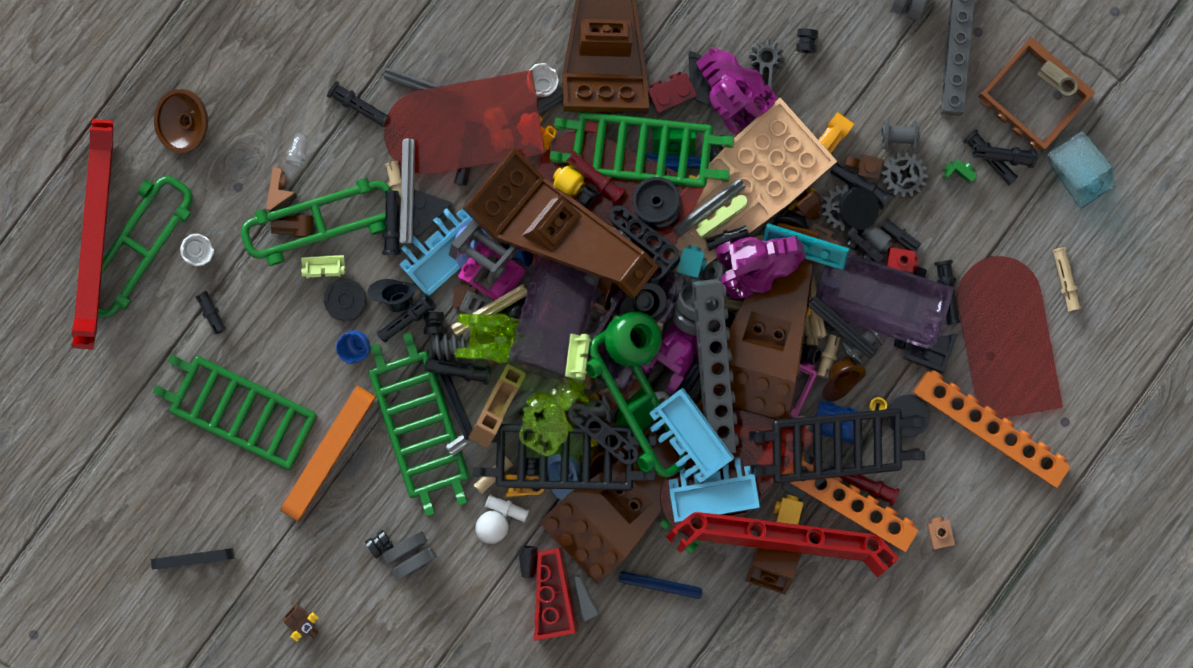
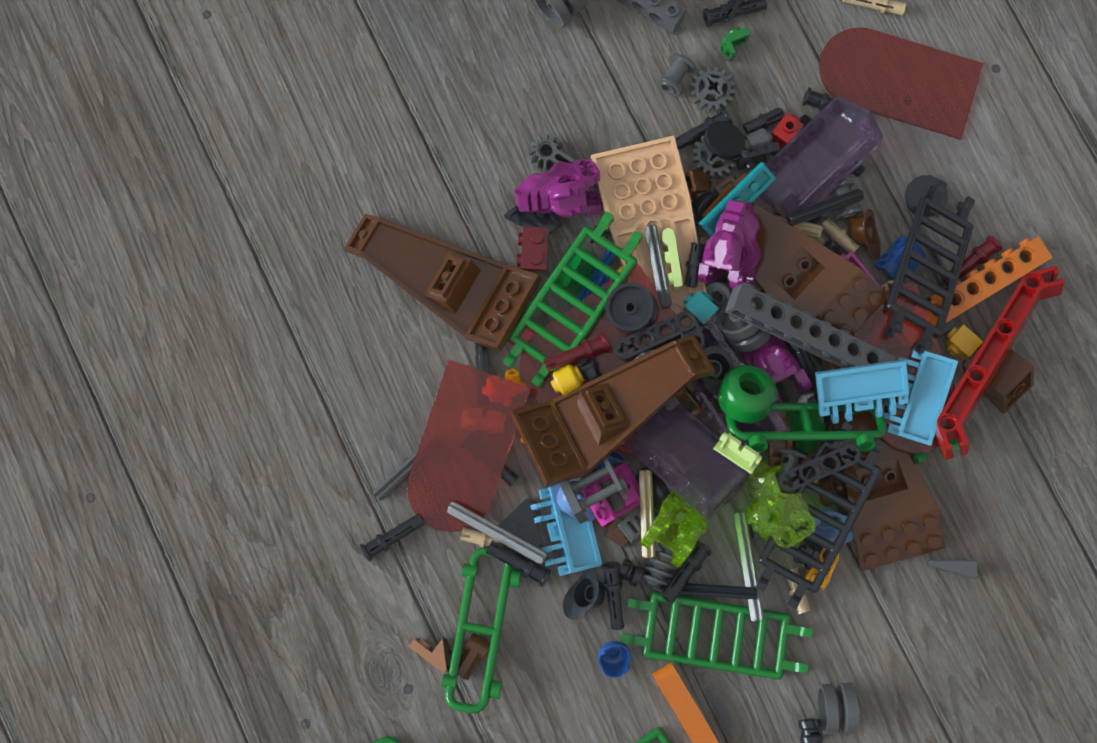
camera: 65 degrees left, 5 degrees down
reddish brown dish [154,89,208,153] -> none
clear cone [285,133,307,166] -> none
yellowish green hinge [301,255,346,279] -> none
black tile [324,279,367,321] -> none
medium nougat arch [469,364,526,448] -> none
white hair [475,511,509,544] -> none
white pin [485,494,530,523] -> none
black cone [518,546,538,578] -> none
white hair [527,63,559,97] -> none
red wedge [533,547,579,641] -> none
dark blue axle [618,571,703,599] -> none
black wheel [796,28,819,53] -> none
light orange piece [819,112,854,154] -> none
reddish brown plate [844,154,883,180] -> none
yellow hinge [869,397,887,411] -> none
black wing [903,334,957,374] -> none
orange brick [912,370,1071,488] -> none
nougat brick [926,516,955,549] -> none

